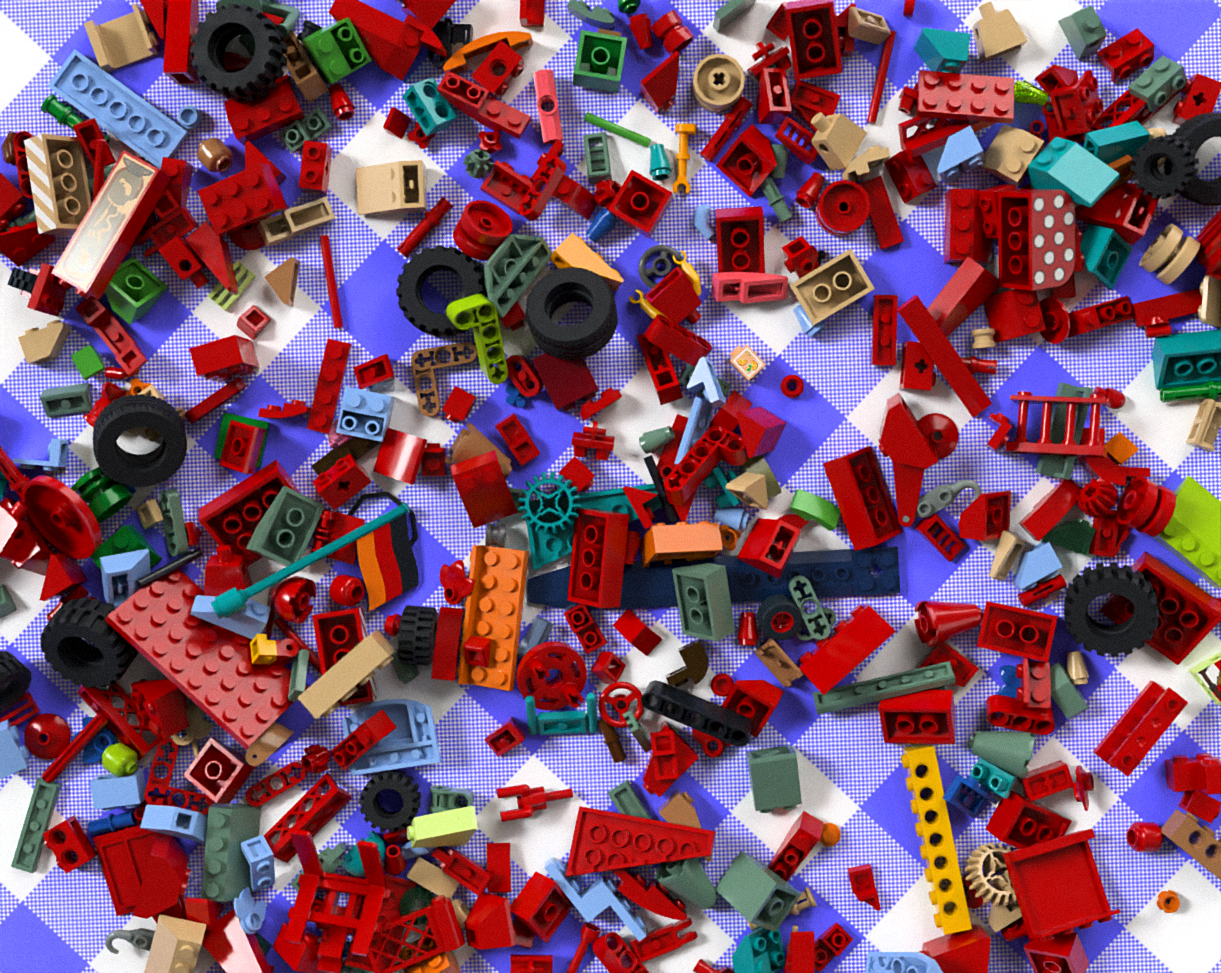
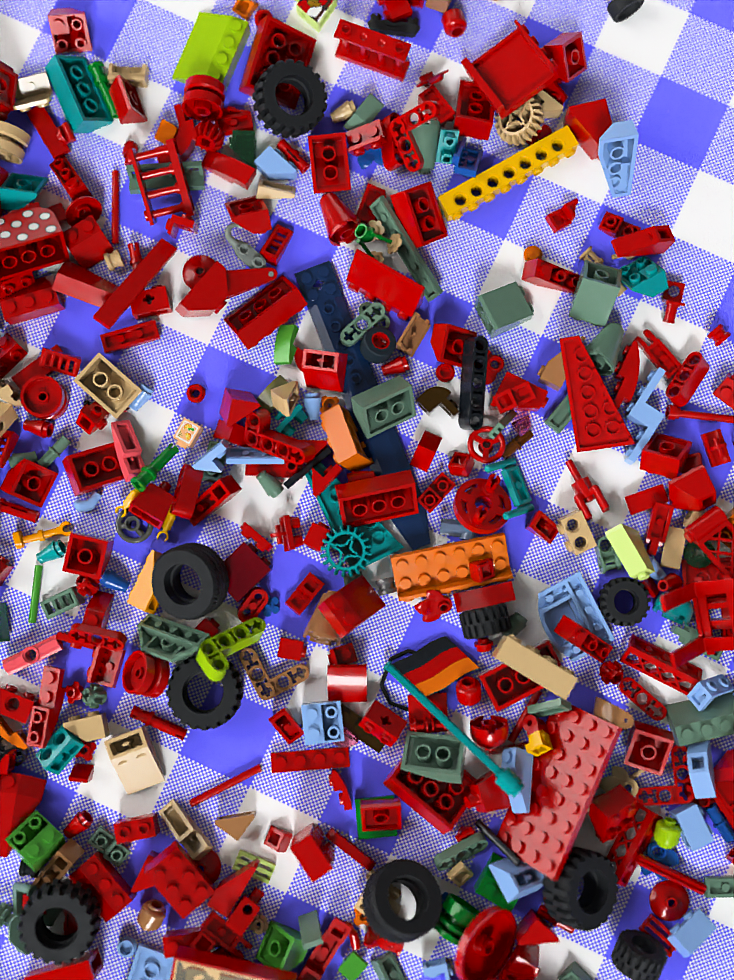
camera: 105 degrees left, 5 degrees down
none -> red slope [38,347,81,377]
none -> tan slope [62,710,110,742]
none -> red slope [109,74,148,124]
none -> red bar [112,170,119,245]
none -> green pin [130,443,179,492]
none -> tan plate [249,914,269,935]
none -> sand green tile [298,910,324,950]
none -> plant [355,220,402,263]
none -> black piece [367,13,420,37]
none -> red beam [389,100,440,172]
none -> clear pink tile [511,415,531,436]
none -> tan brick [556,509,597,555]

